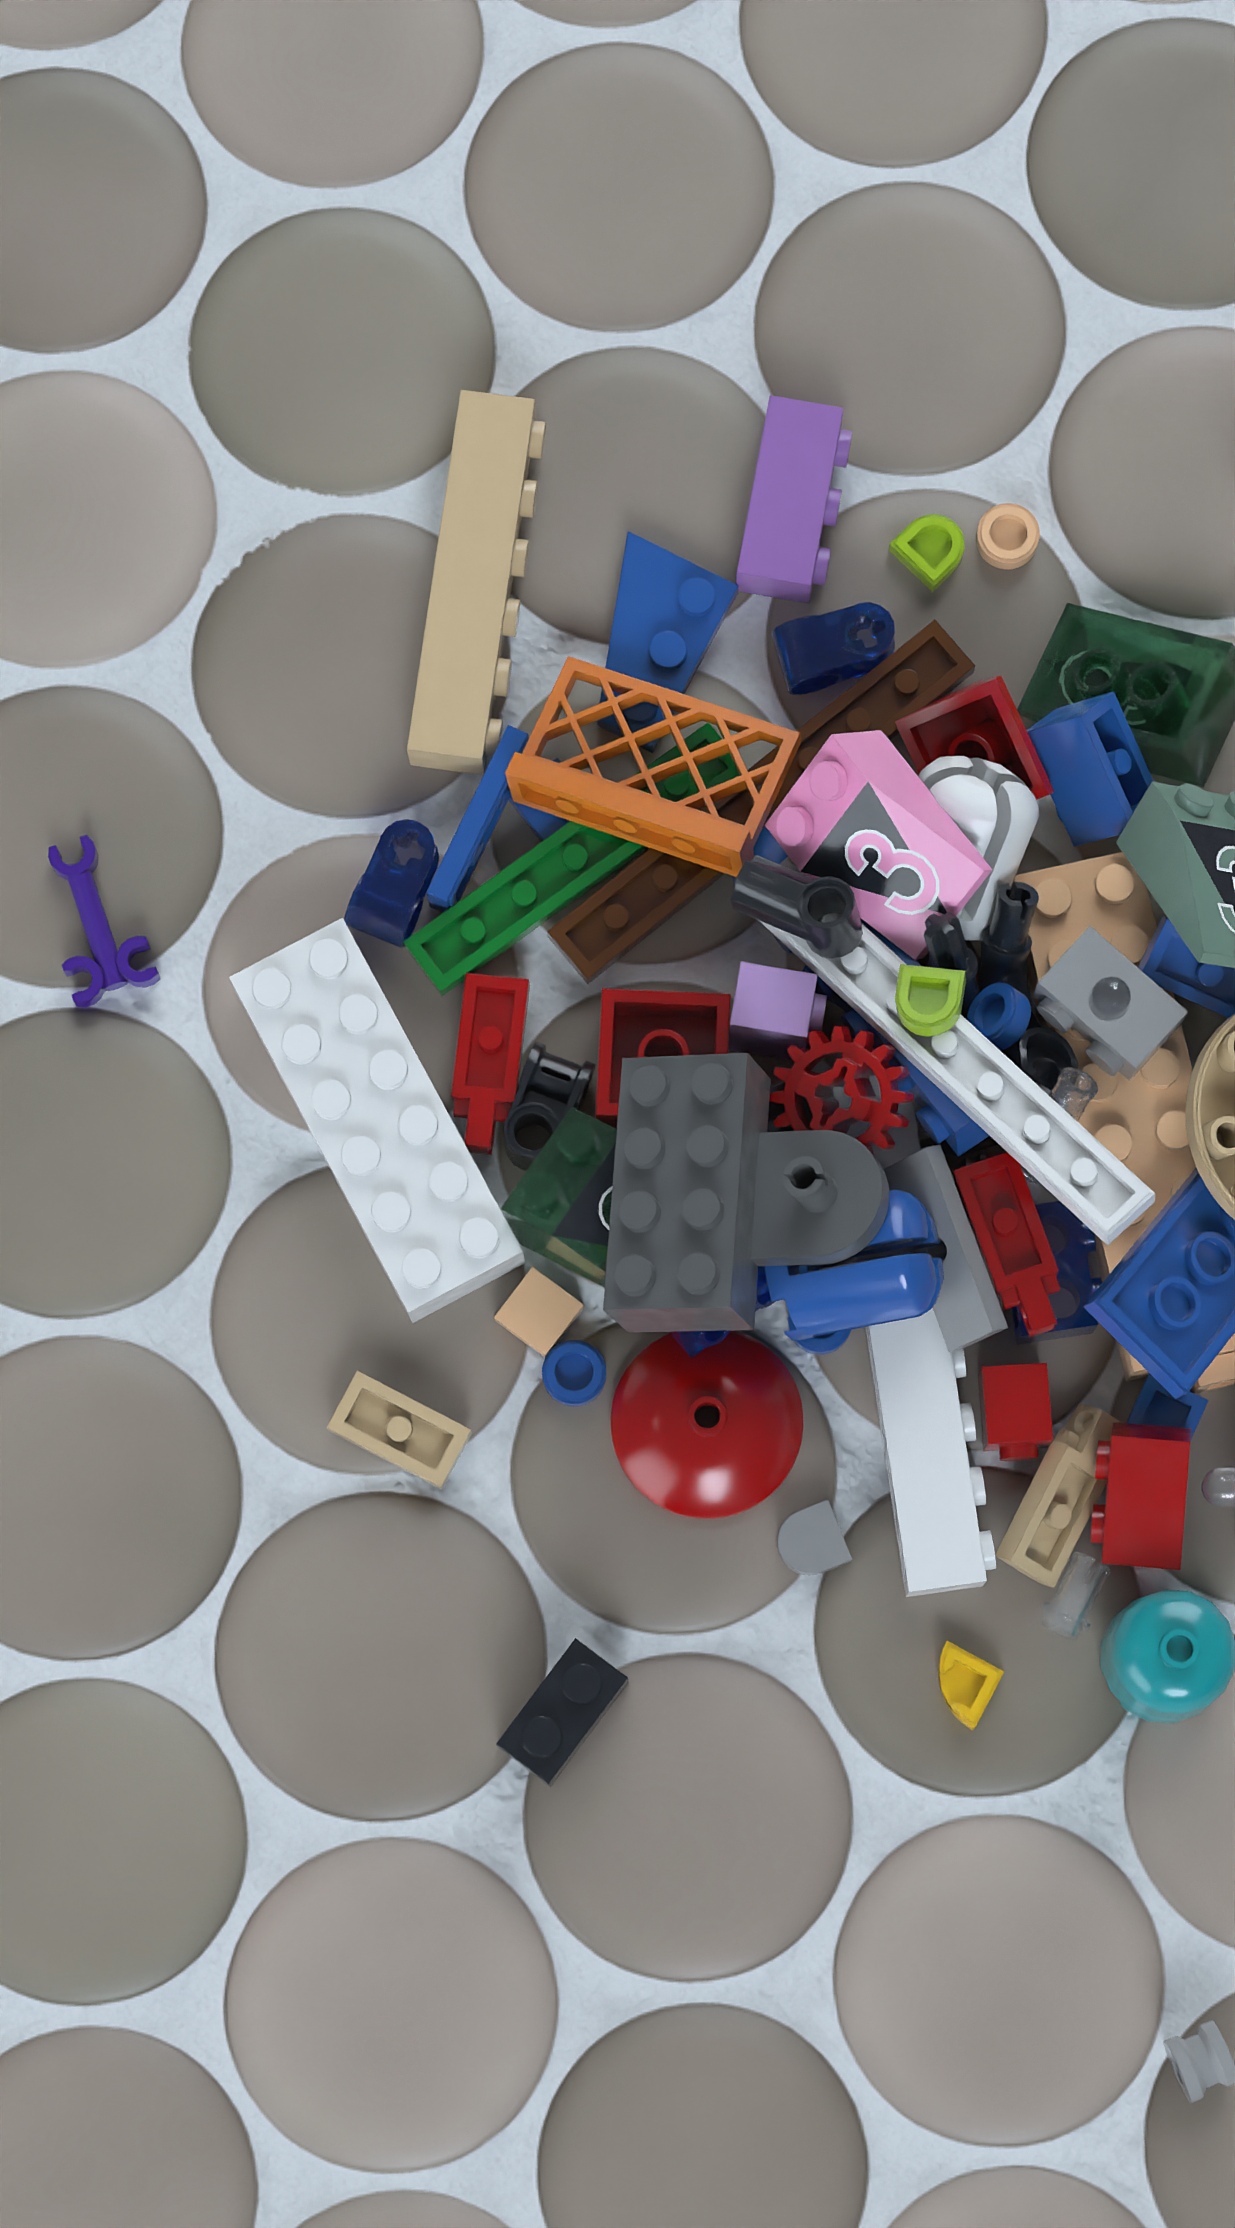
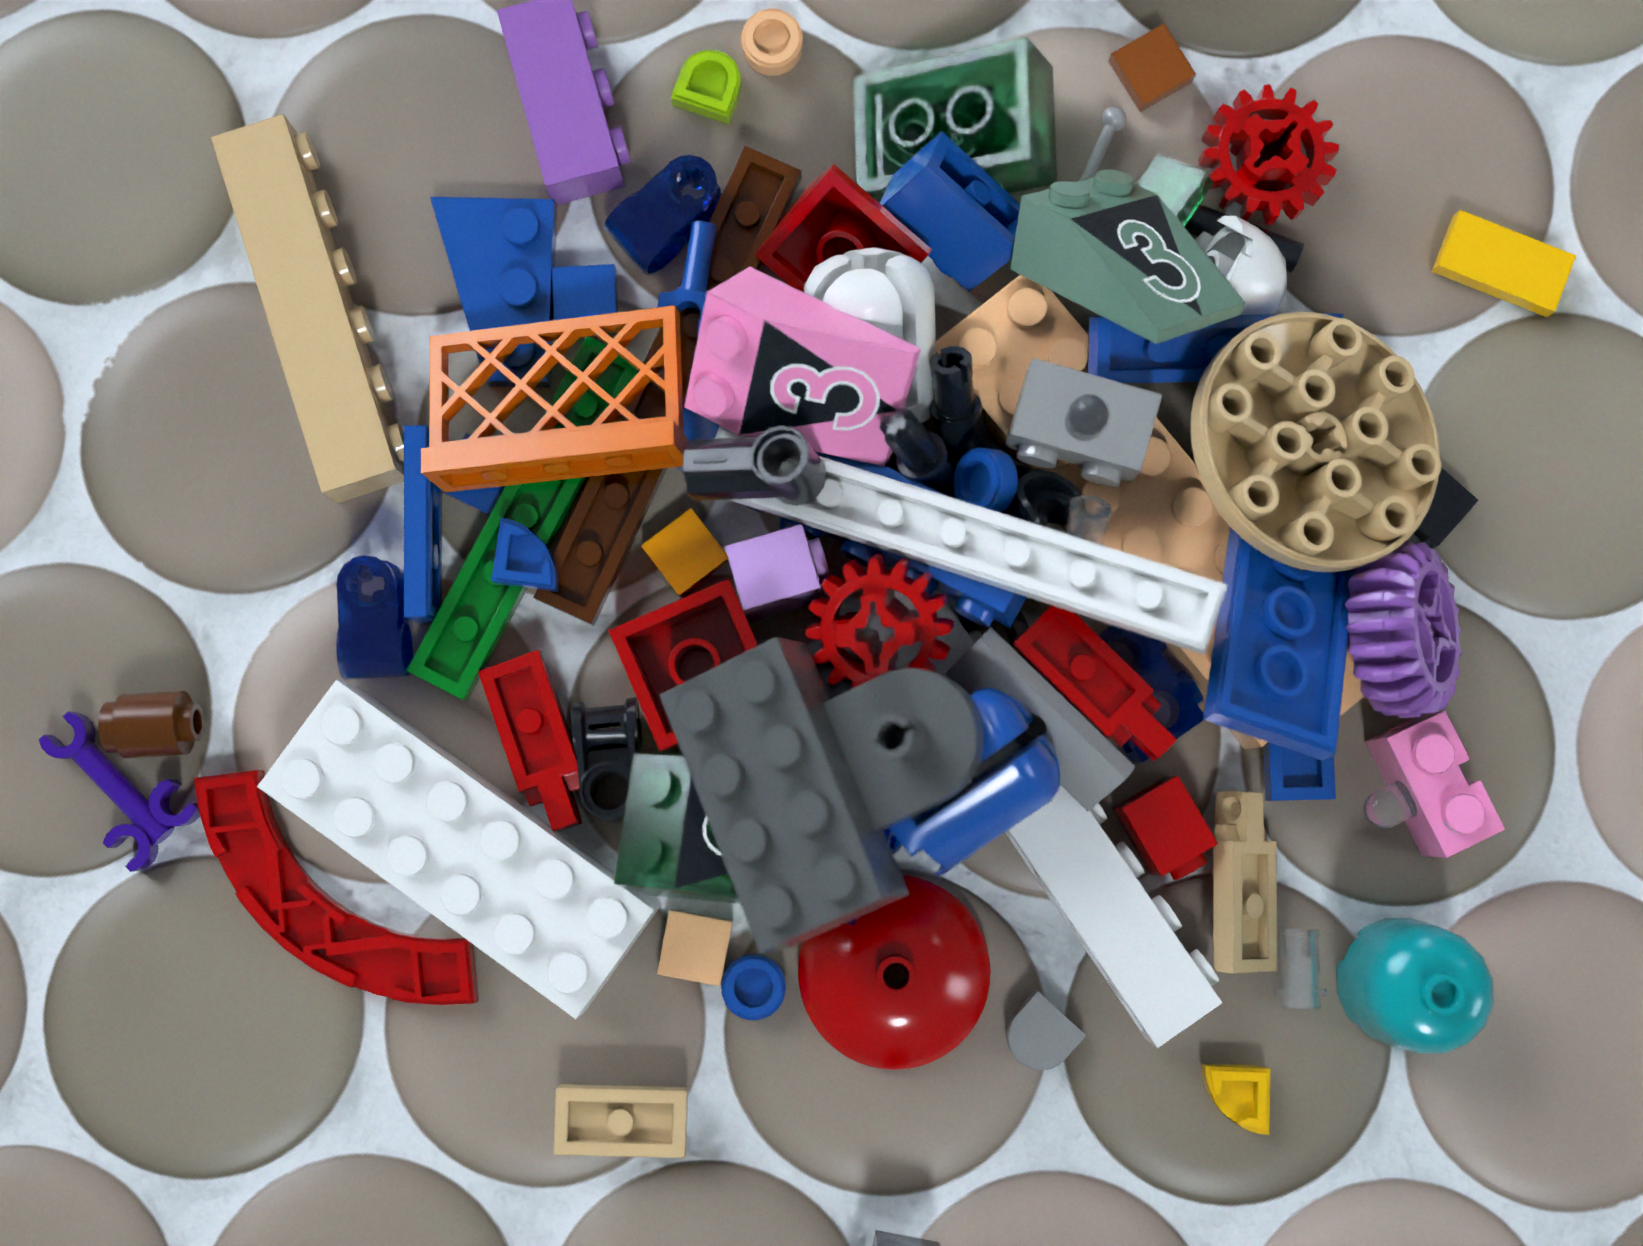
camera: 30 degrees left, 5 degrees up
lime tile [895,964,966,1036] -> none
red brick [1091,1422,1191,1570] -> none
none -> reddish brown brick [98,691,204,758]
none -> red tile [194,770,479,1005]
none -> blue tile [491,518,559,592]
none -> blue tile [552,264,618,320]
none -> light orange tile [641,508,729,598]
none -> blue bar [657,221,717,335]

